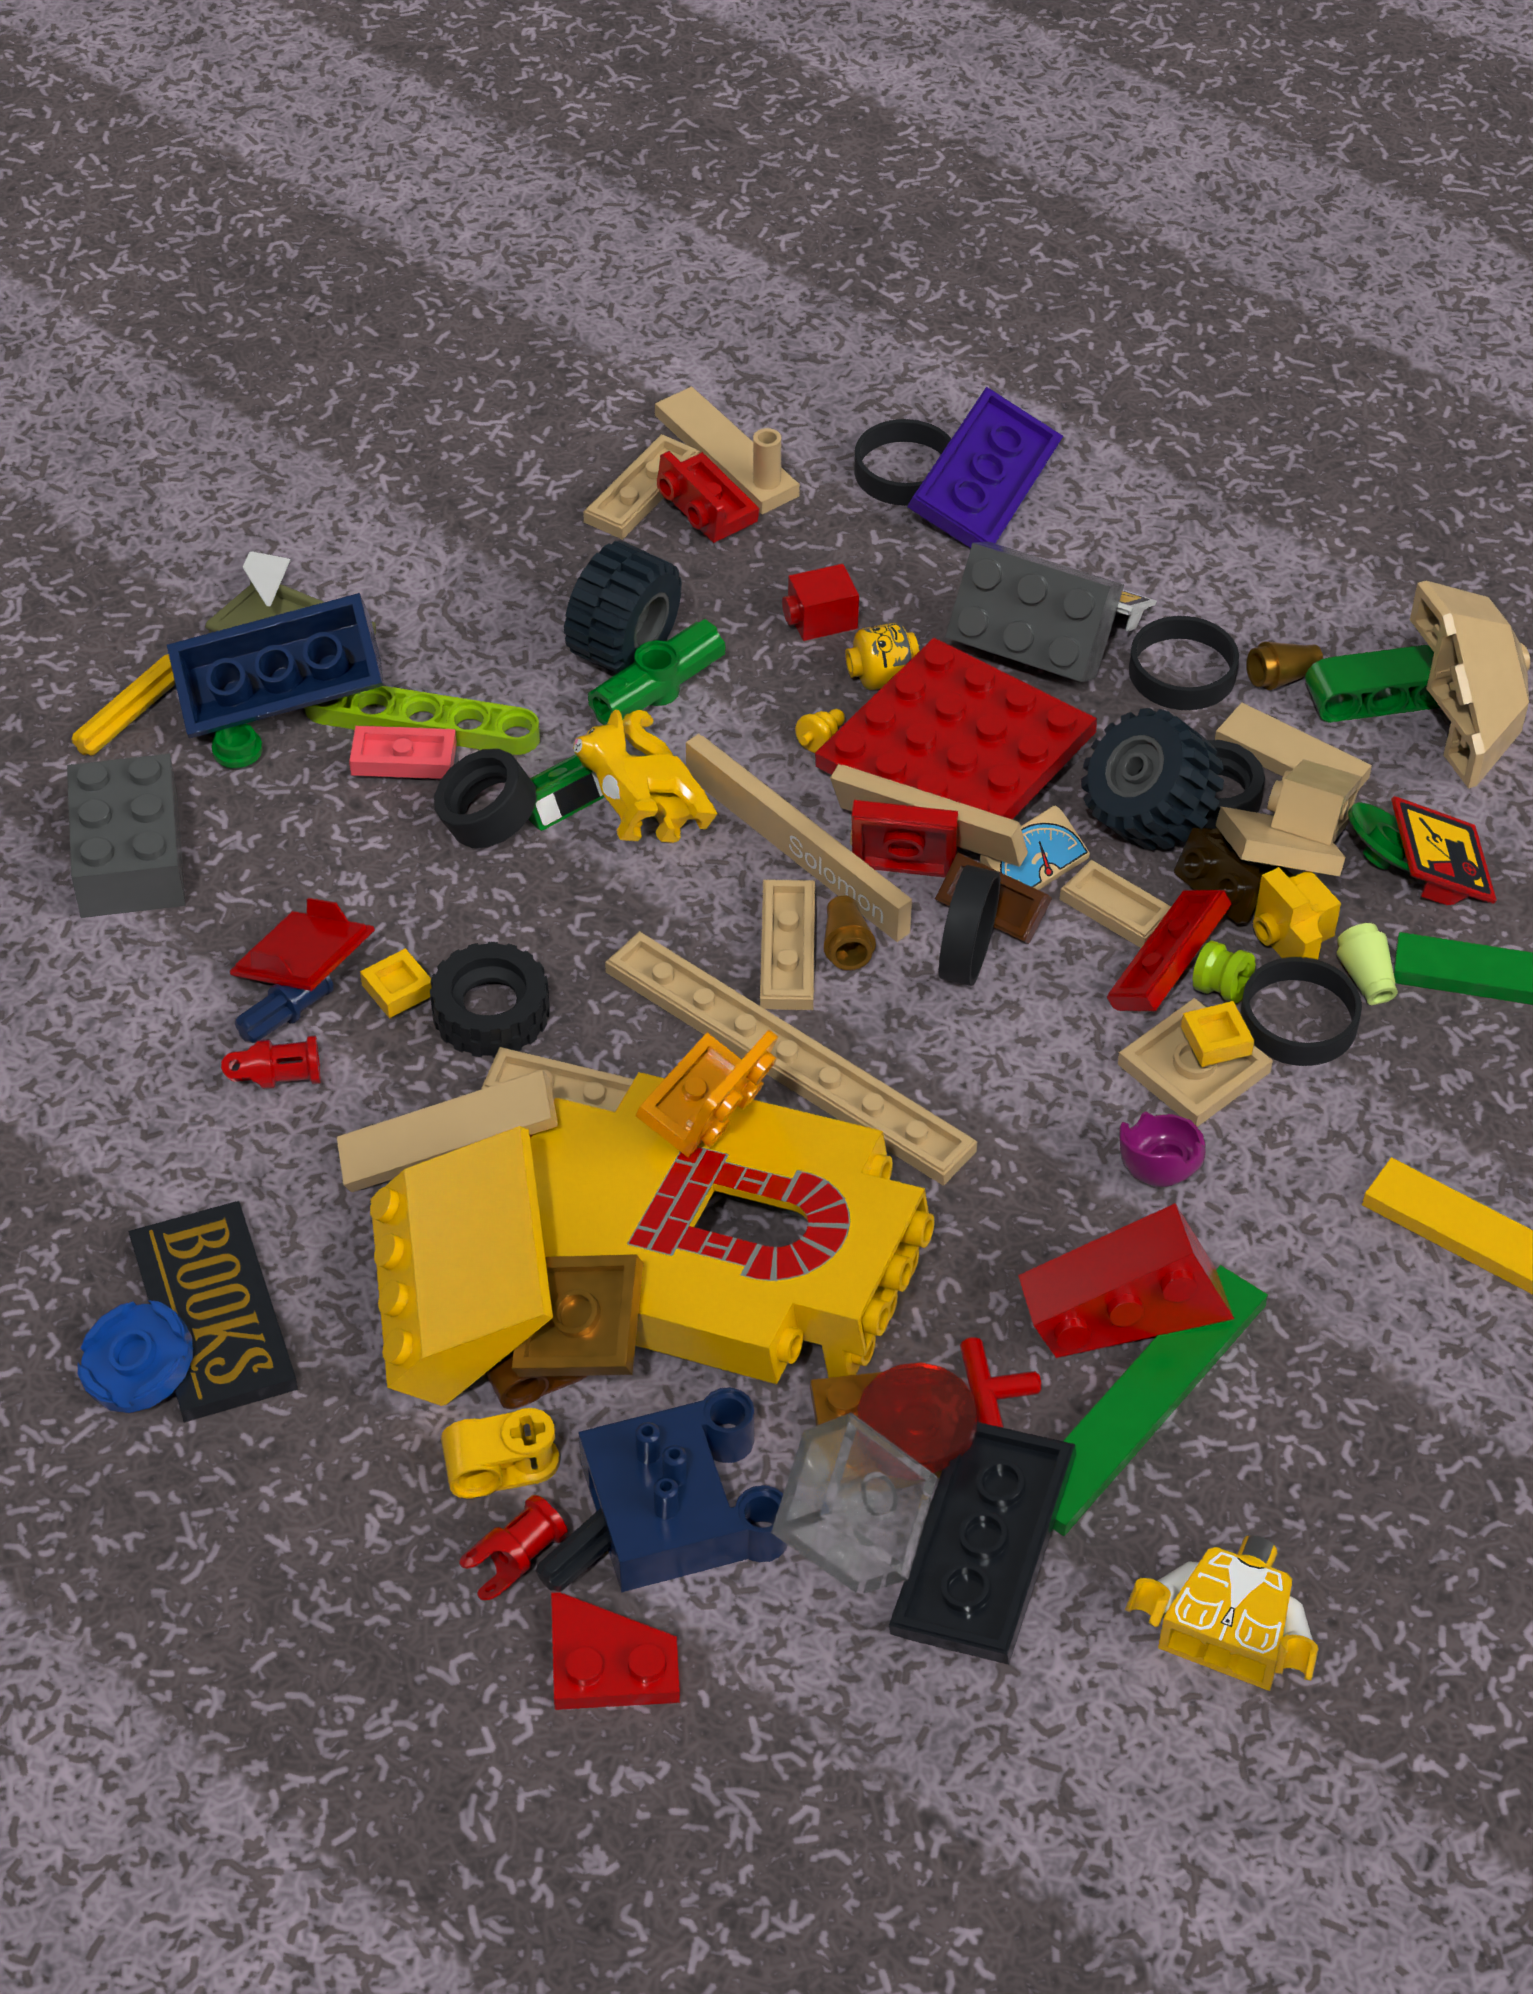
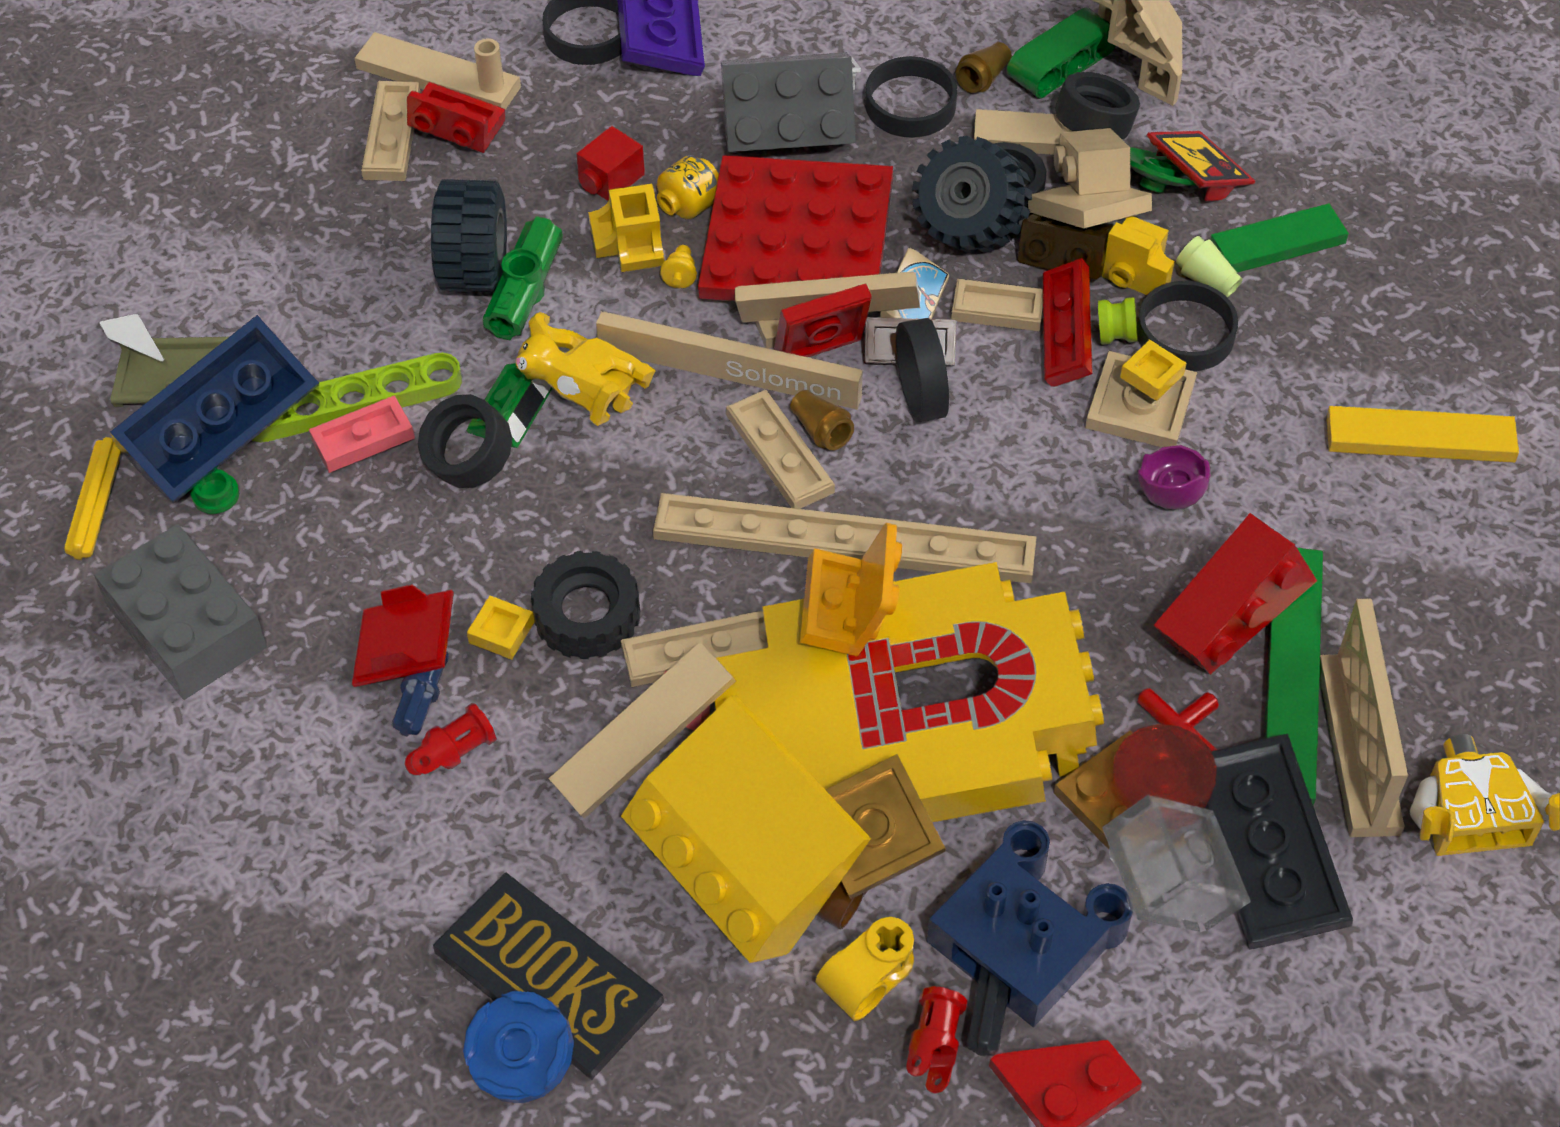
camera: 30 degrees left, 5 degrees up
none -> yellow brick [588,184,664,272]
none -> black tyre [1055,72,1140,139]
none -> tan fence [1320,599,1408,837]

